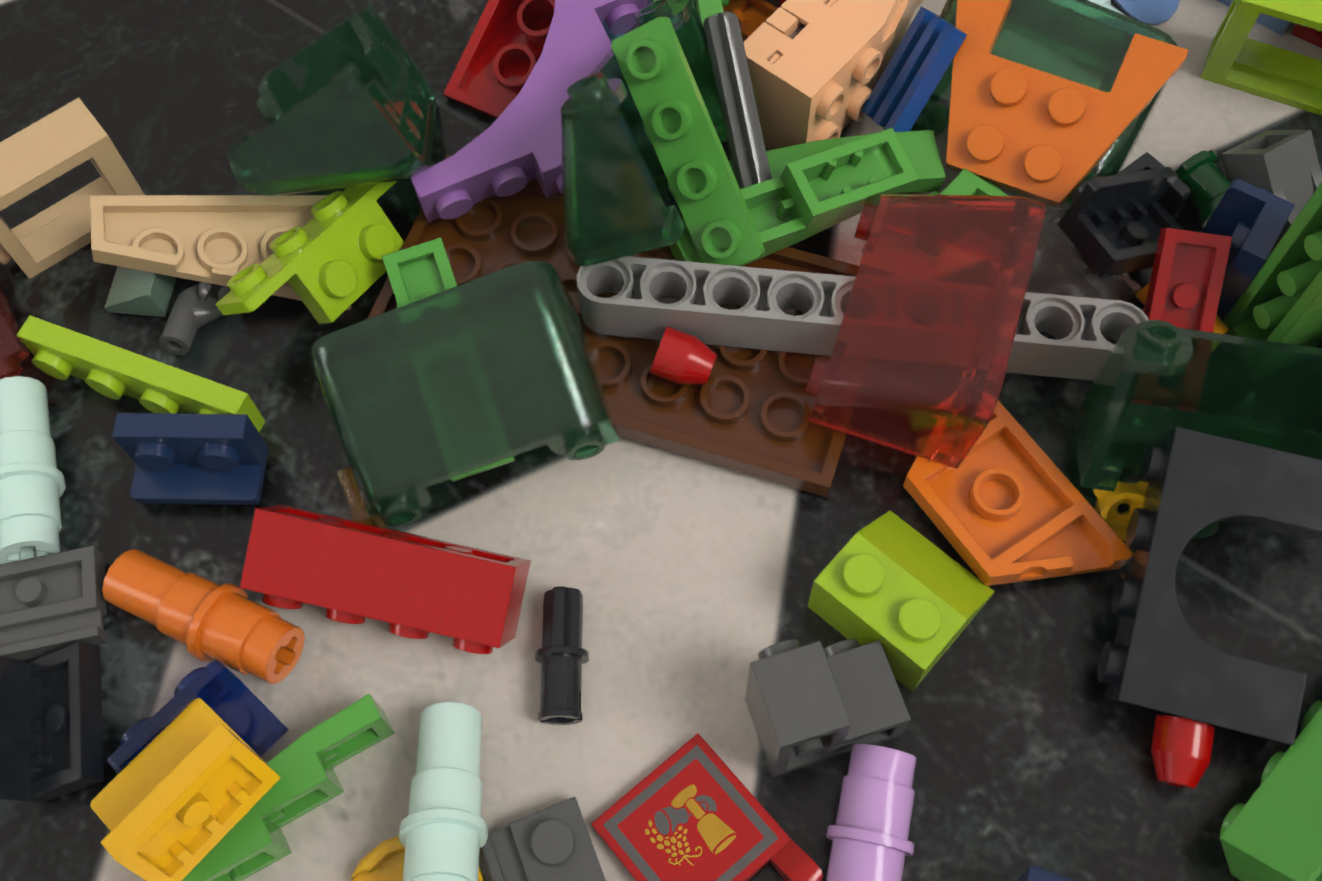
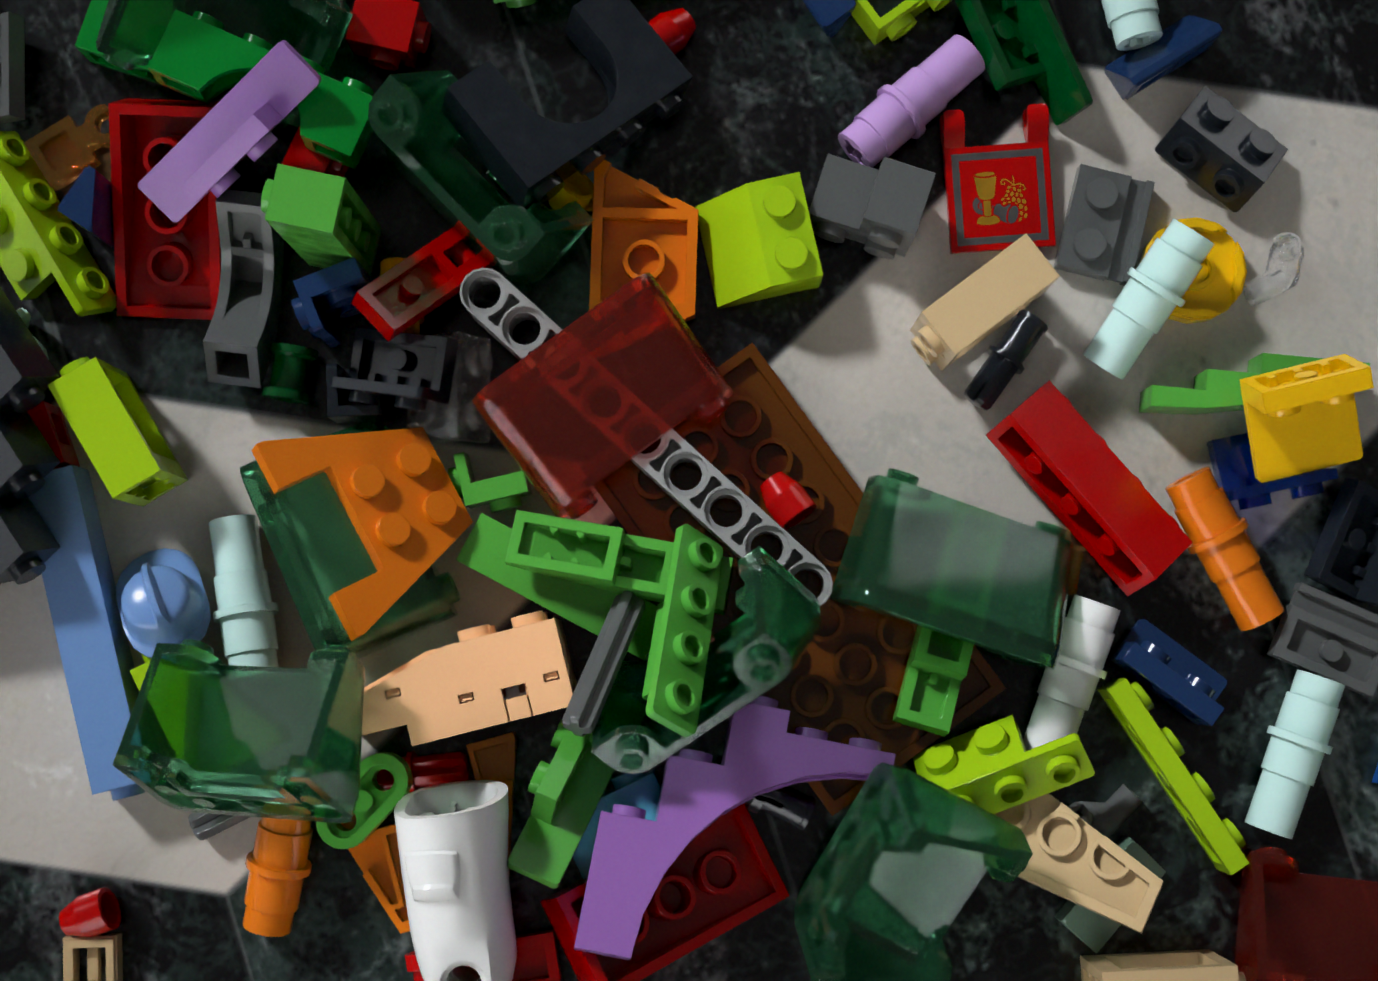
camera: 145 degrees left, 20 degrees up
blue tile [861,6,967,132] -> none
none -> tan window [910,233,1060,371]
none -> white piece [1023,595,1120,750]

